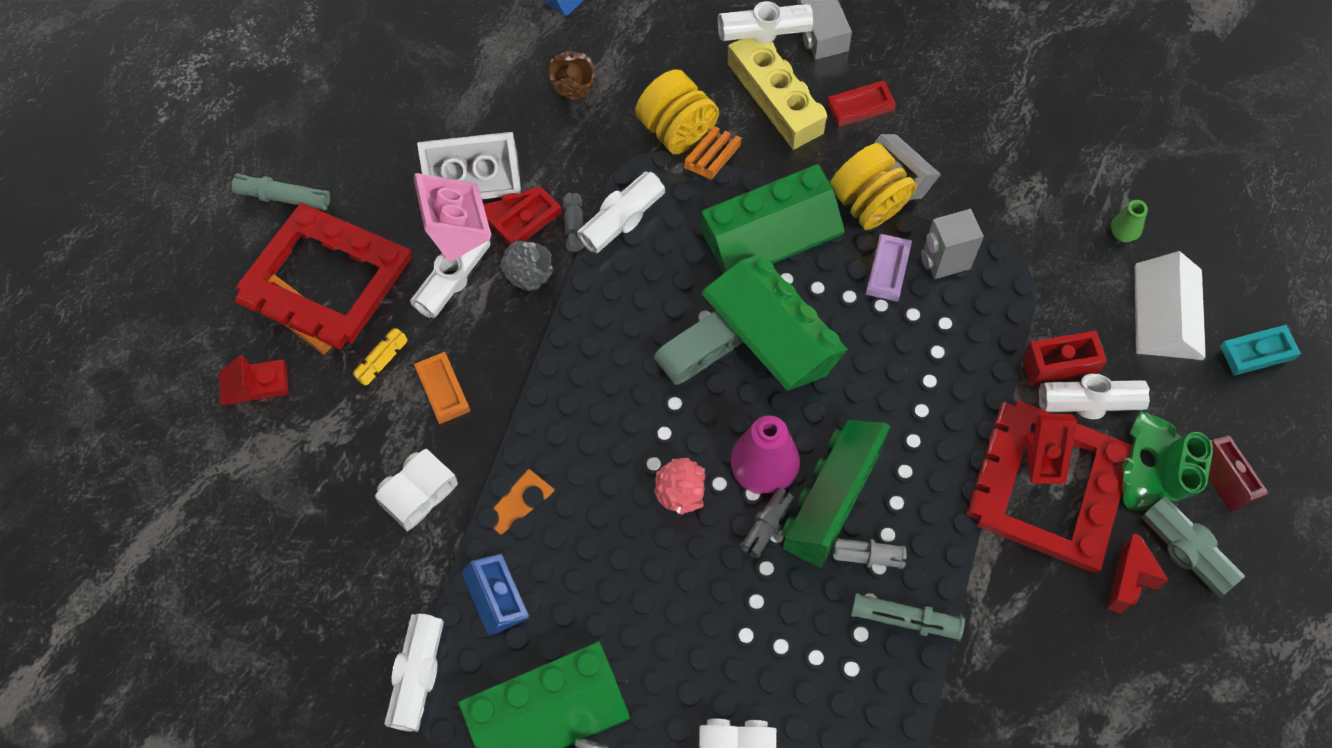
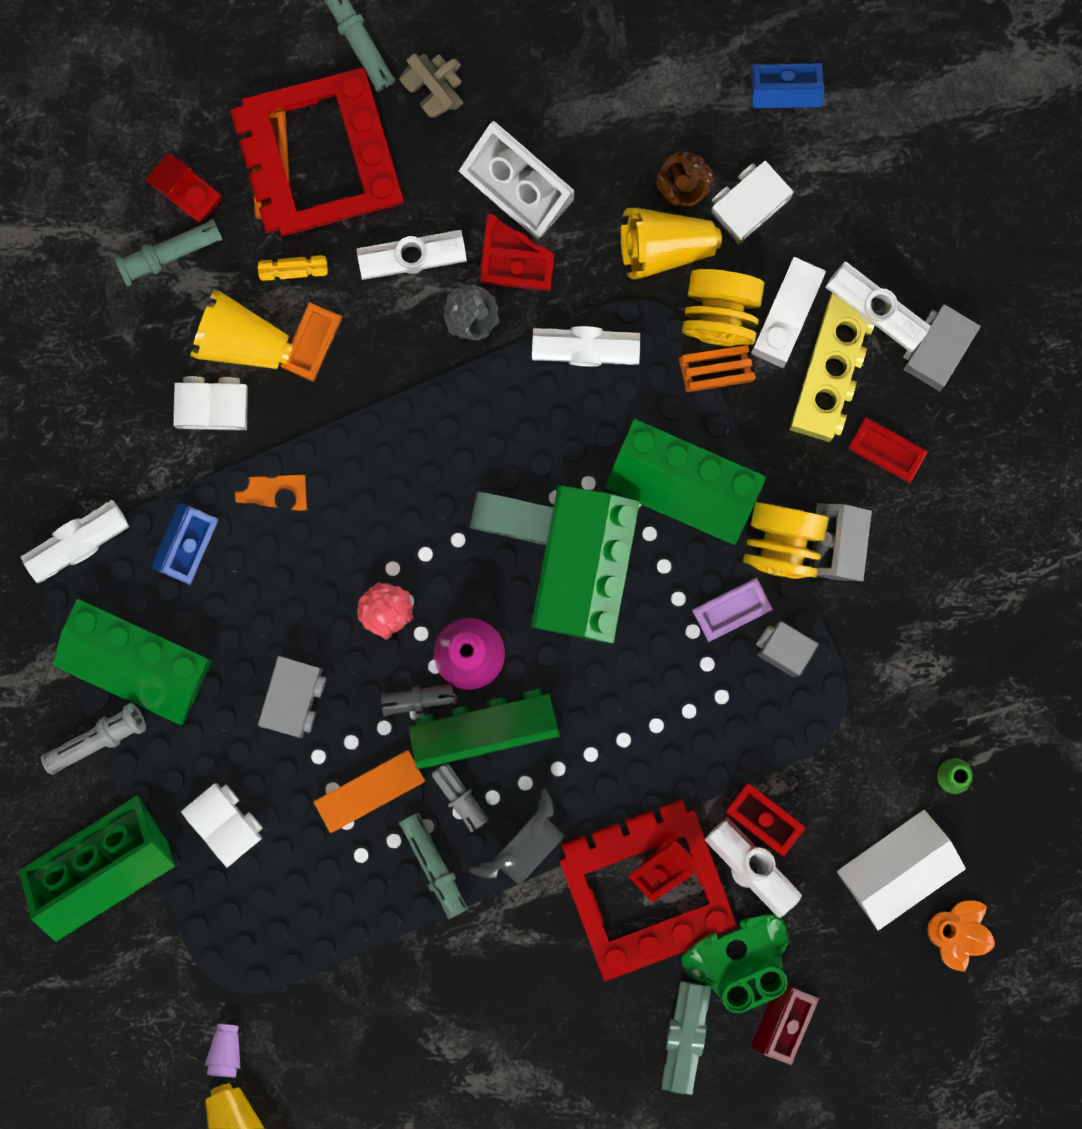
camera: 50 degrees right, 20 degrees up
bright pink slope [414,173,491,262] -> none
dark grey axle [563,193,585,253] -> none
red slope [1107,534,1167,613] -> none
teal plate [1220,325,1301,376] -> none
none -> sand green pin [114,219,222,287]
none -> yellow cone [190,289,293,369]
none -> light grey brick [258,656,326,738]
none -> orange tile [314,750,426,834]
none -> dark tan hips [399,53,464,118]
none -> dark grey piece [469,788,565,885]
none -> yellow cone [621,208,722,279]
none -> white brick [710,161,793,245]
none -> white slope [751,257,826,368]
none -> orange plate [928,900,995,971]

